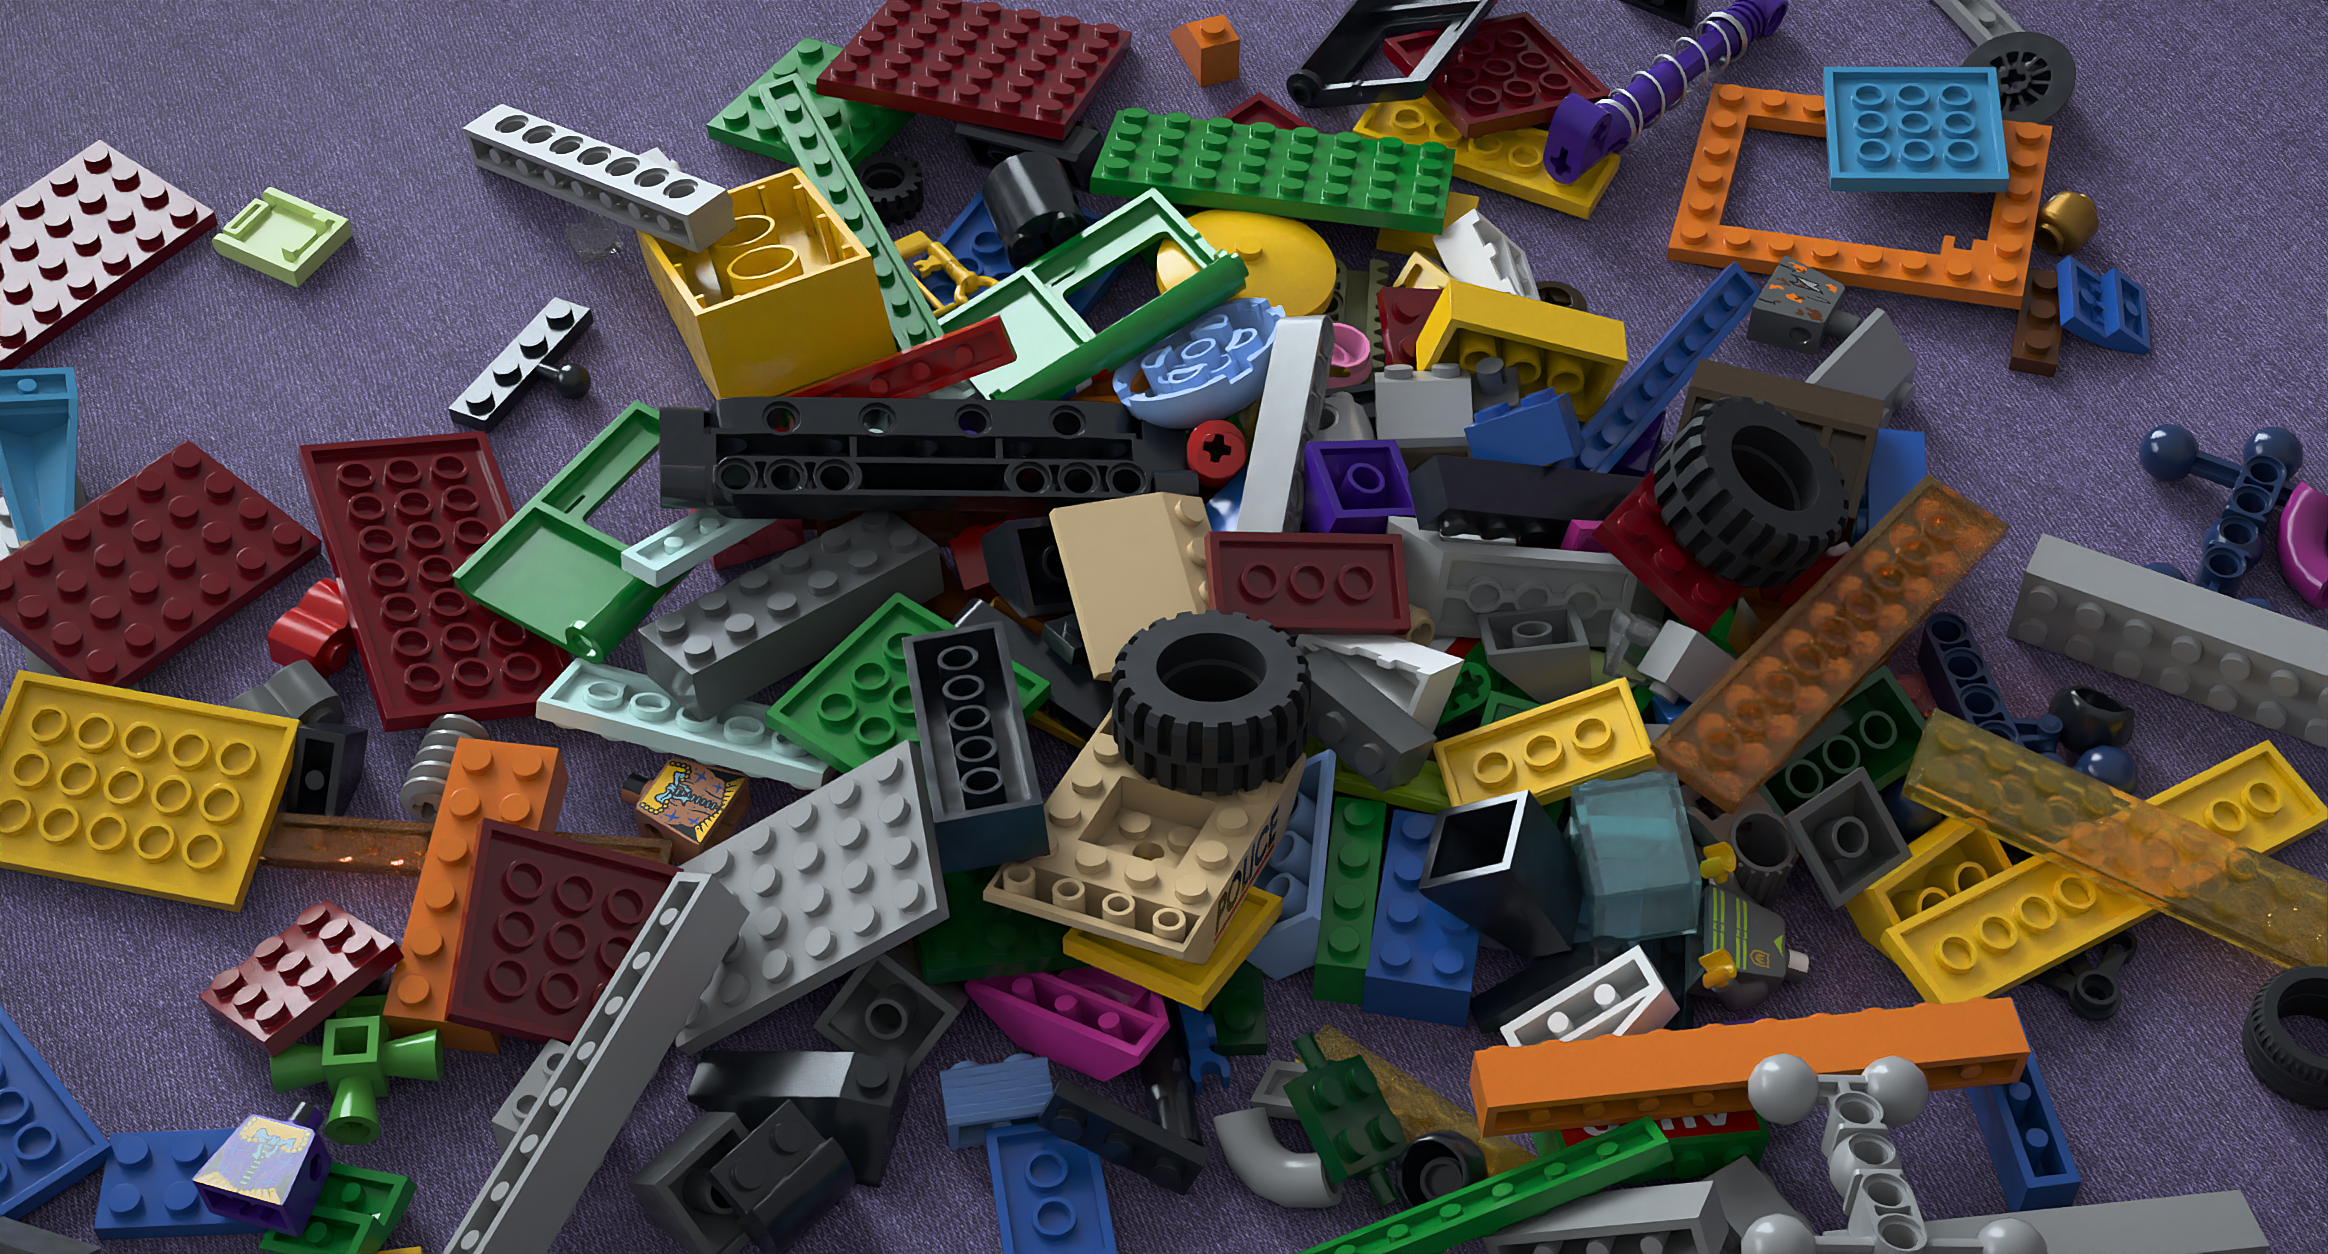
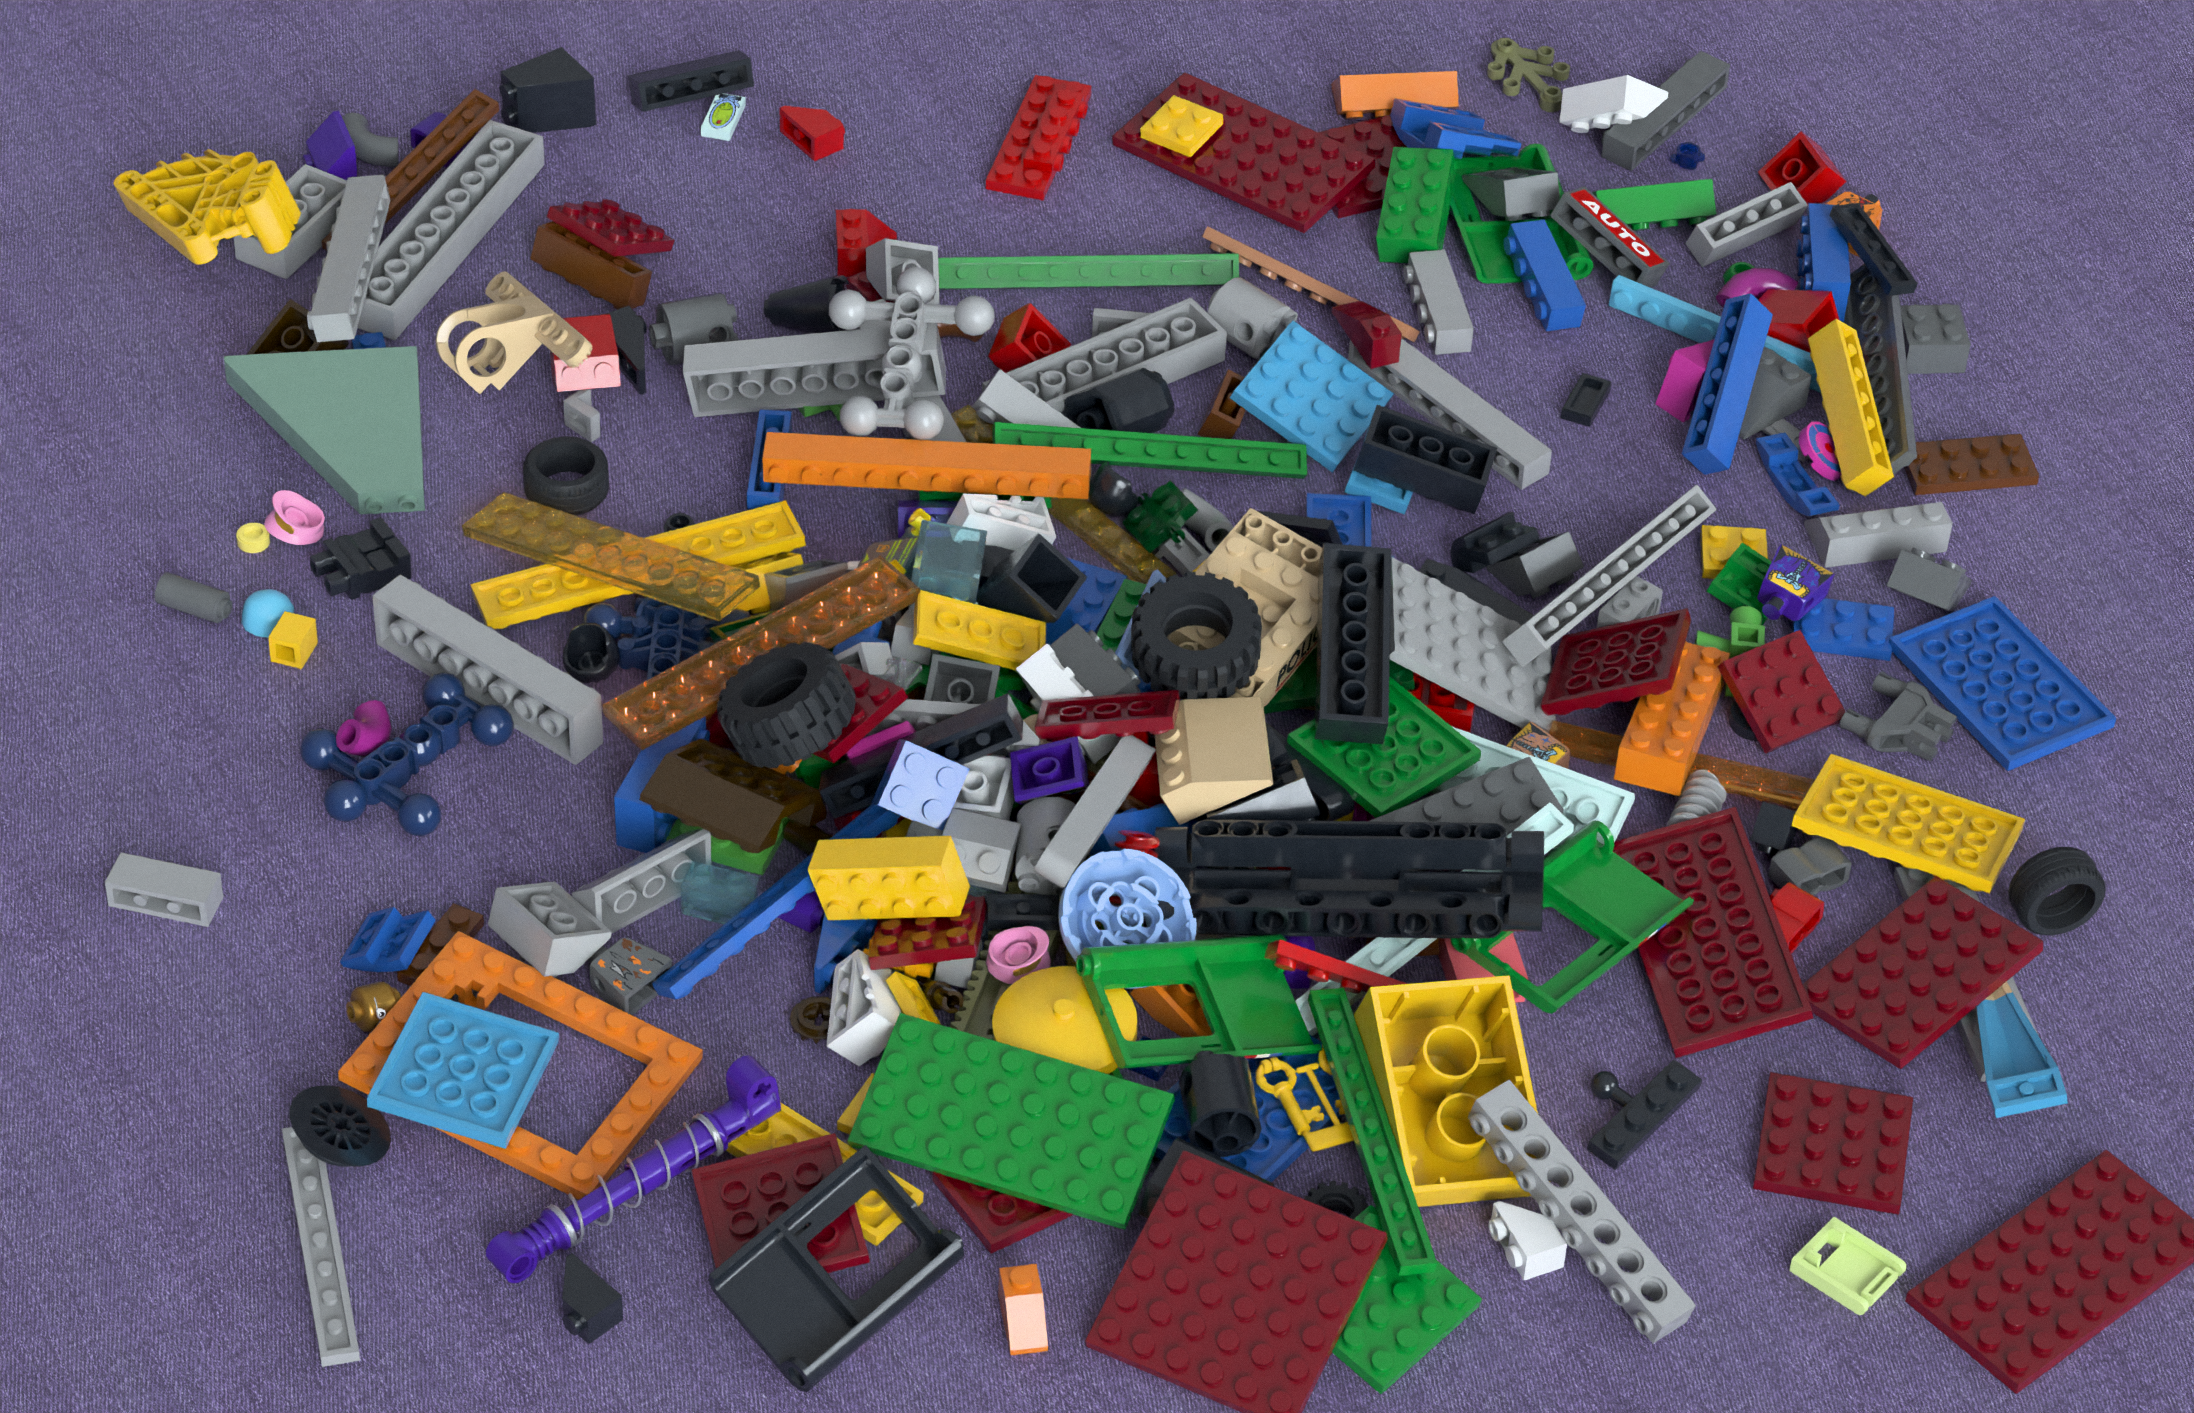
camera: 170 degrees left, 5 degrees down
none -> light grey slope [488,881,612,977]
none -> dark red plate [1753,1072,1913,1215]
none -> dark grey connector [1840,671,1957,761]

